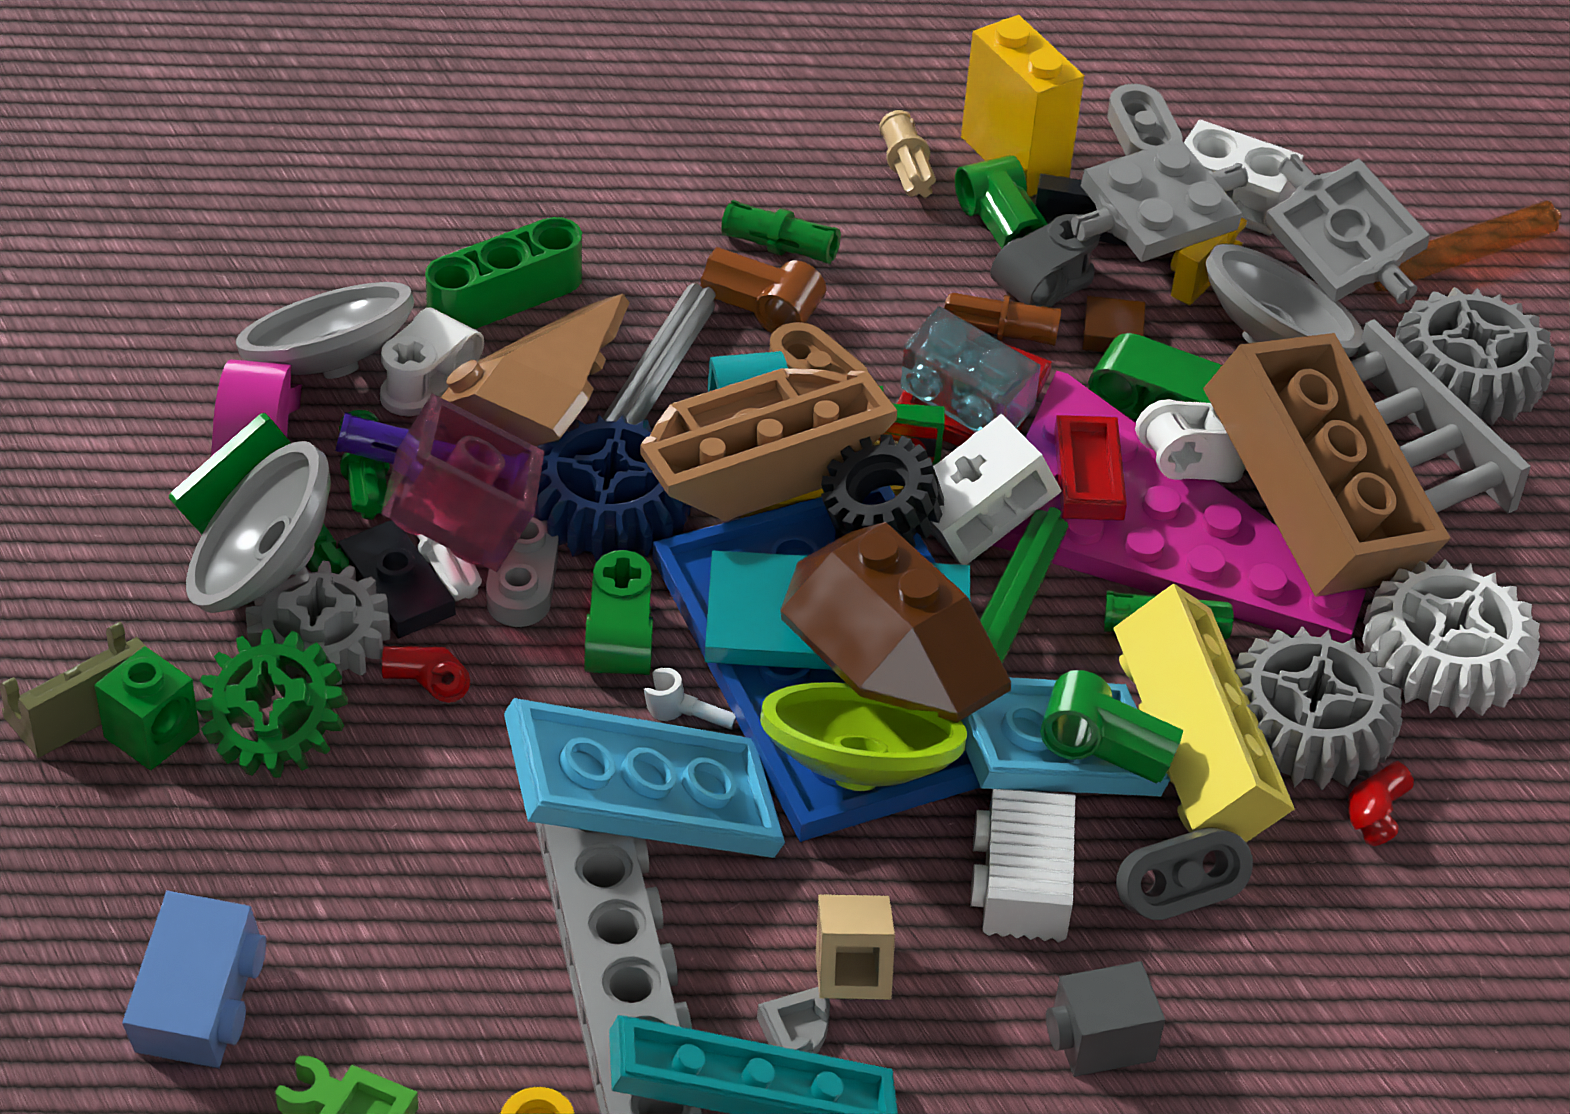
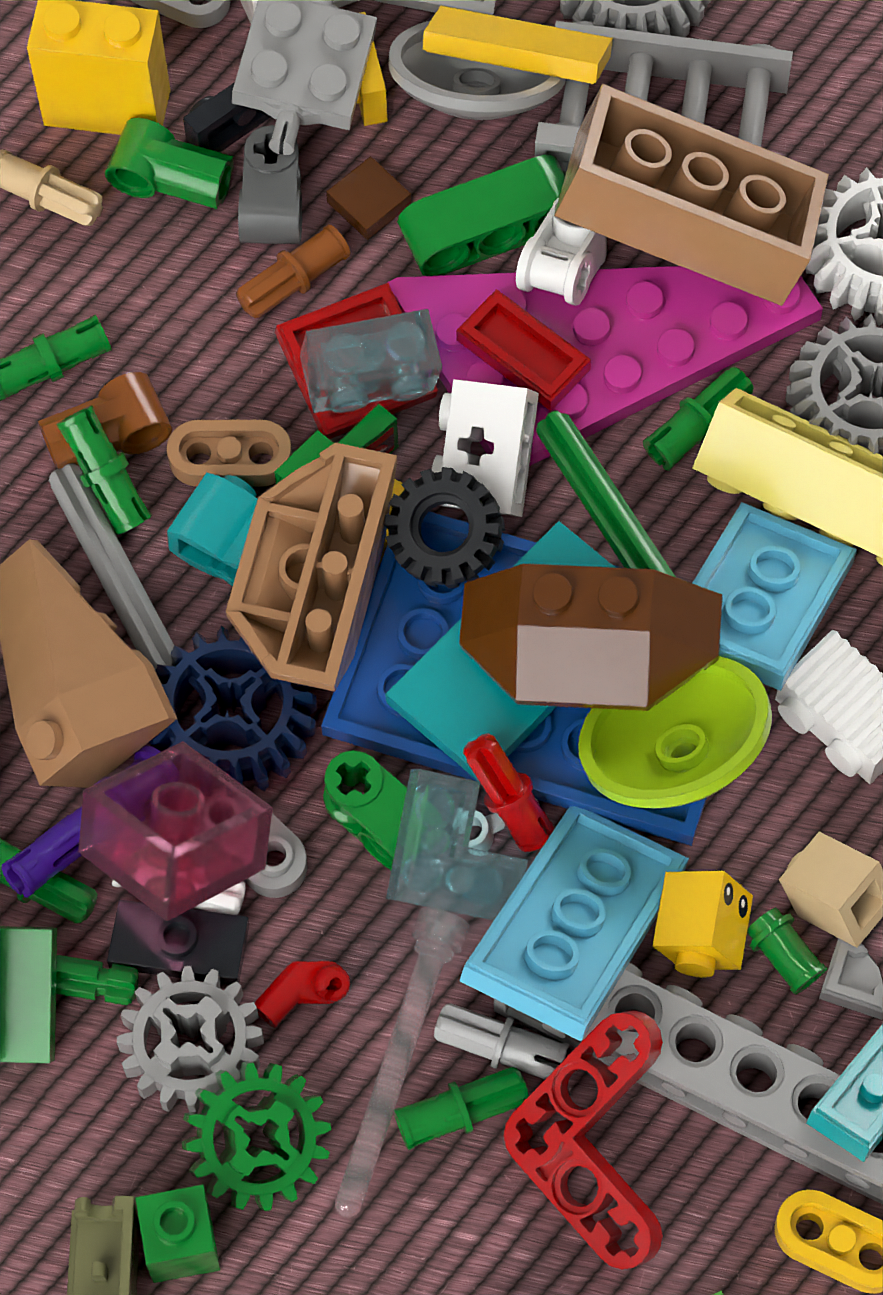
camera: 45 degrees left, 20 degrees up
light grey dish [186,441,330,613] -> none
green piece [1040,670,1183,784] -> none
none -> green pin [56,405,152,535]
none -> clear piece [335,908,470,1218]
none -> clear light blue plate [386,769,528,921]
none -> green axle [393,1067,529,1151]
none -> yellow tile [423,6,613,84]
none -> light grey axle [434,1003,569,1080]
none -> red axle [463,734,555,852]
none -> red beam [504,1010,663,1270]
none -> yellow brick [652,871,753,978]
none -> green pin [747,907,828,995]

